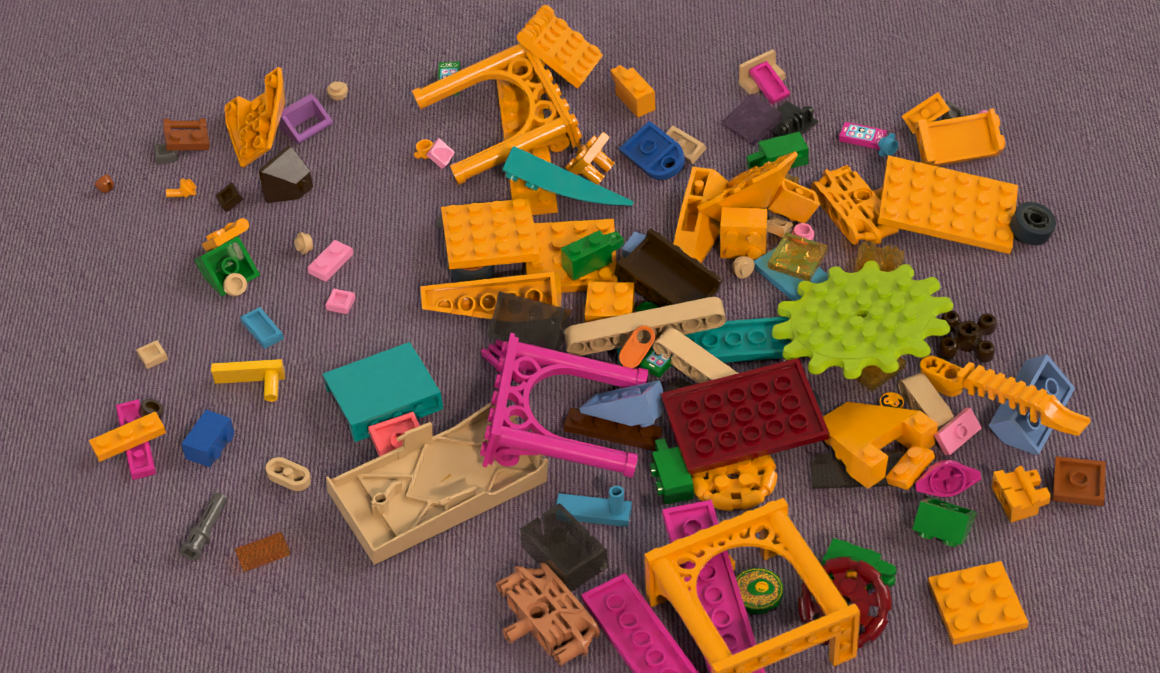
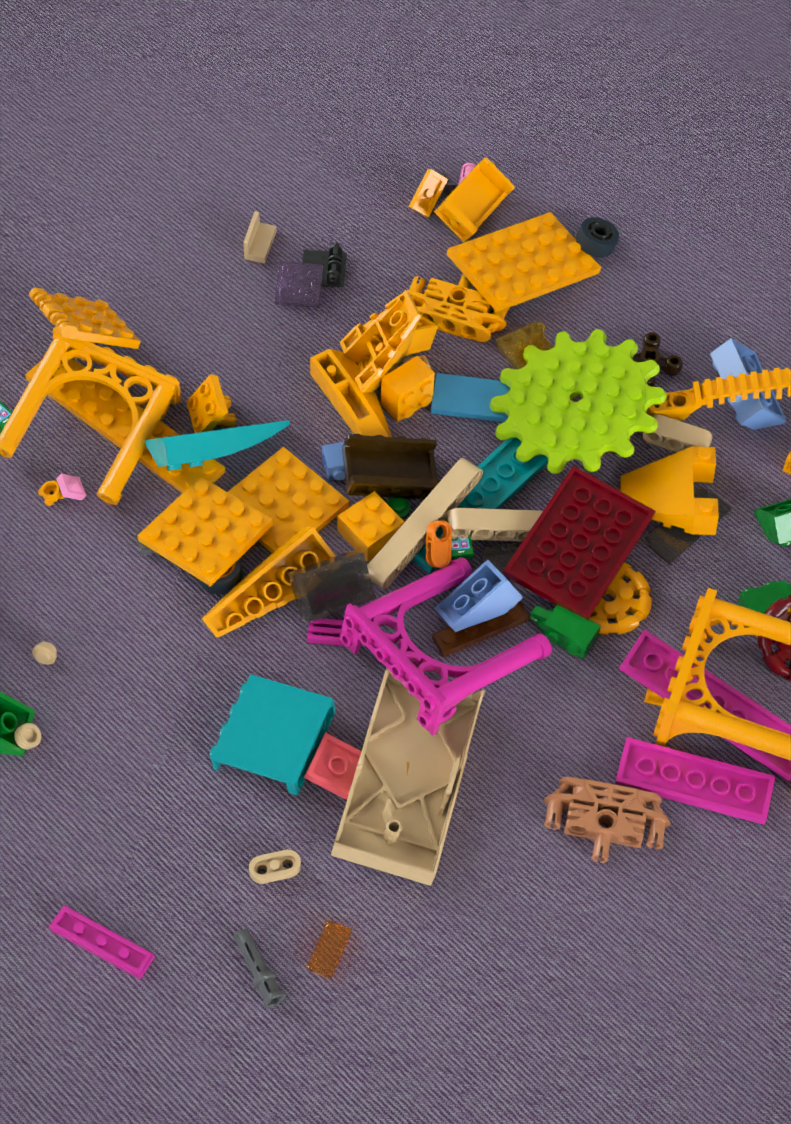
camera: 50 degrees left, 10 degrees up
light orange plate [89,411,166,462] -> none
tan tile [136,340,168,369] -> none
dark brown tile [138,399,164,418] -> none
blue brick [181,410,235,467] -> none
yellow piece [211,359,285,402] -> none
dark azure tile [240,307,284,349] -> none
bright pink plate [307,240,353,282] -> none
bright pink tile [325,289,356,314] -> none
clear smoke piece [520,503,608,592] -> none
dark azure piece [554,486,632,527] -> none
green hinge [560,230,624,281] -> none
light orange hinge [610,65,655,118] -> none
blue tile [619,121,685,180] -> none
tan plate [666,126,706,164] -> none
tan plate [732,256,754,279] -> none
tile [736,568,783,614] -> none
green hinge [746,132,809,169] -> none
dark pink tile [749,61,790,105] -> none
clear yellow plate [768,232,828,282] -> none
bright pink plate [792,223,814,244] -> none
tile [839,122,887,150] -> none
dark azure plate [878,133,899,157] -> none
light orange tile [879,392,904,409] -> none
light orange plate [886,445,935,490] -> none
dark pink hat [915,460,981,497] -> none
bright pink plate [934,408,982,455] -> none

